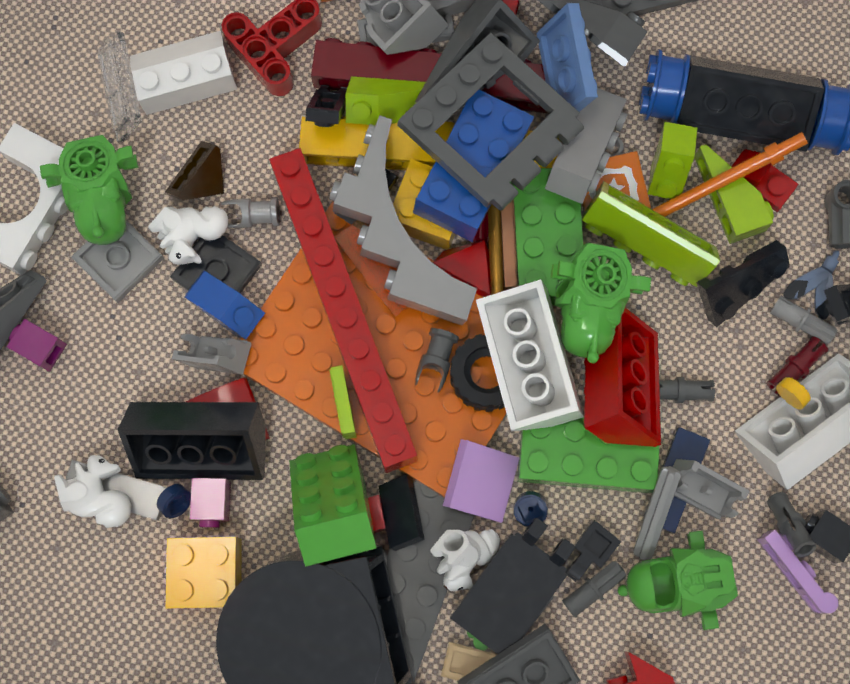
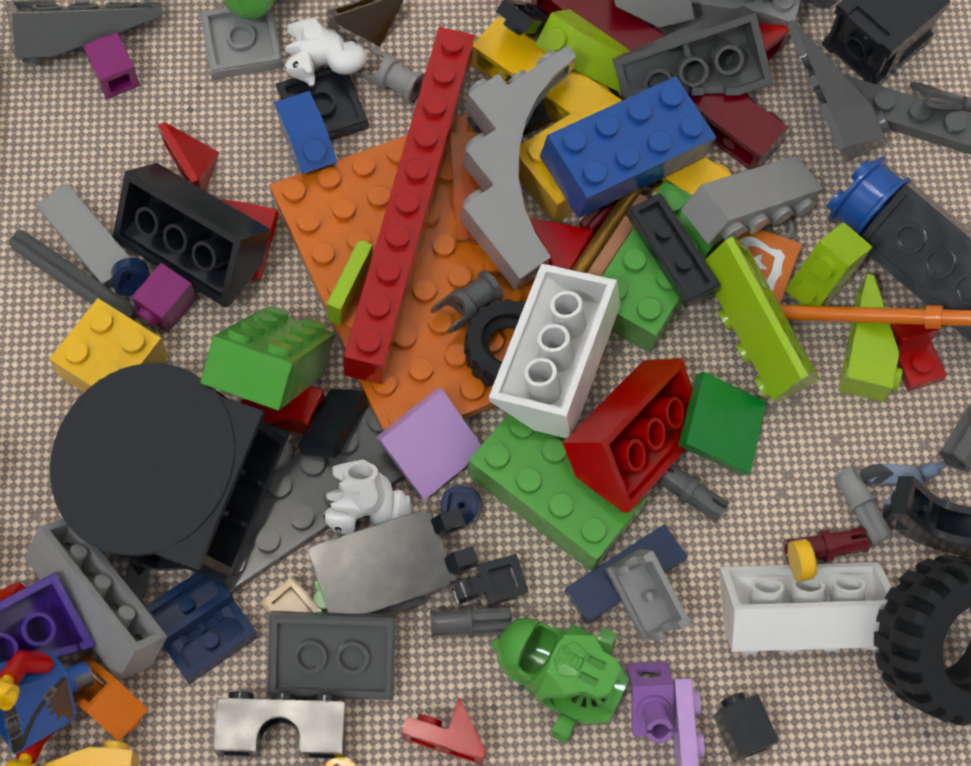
camera: 25 degrees right, 10 degrees down
white animal [54,455,131,528] -> none
light grey hinge [172,334,252,375] -> none
dark grey hinge [397,33,584,211] -> none
medium blue plate [536,3,598,112] -> none
bright green helmet [551,243,651,363] -> none
light grey axle [633,466,681,560] -> none
black wing [696,240,790,327] -> none
dark grey pin [767,492,816,557] -> none
none -> dark grey axle [9,230,137,320]
none -> red slope [158,122,219,191]
none -> black tile [626,193,721,308]
none -> medium lavender bracket [626,662,674,744]
none -> green tile [678,372,767,476]

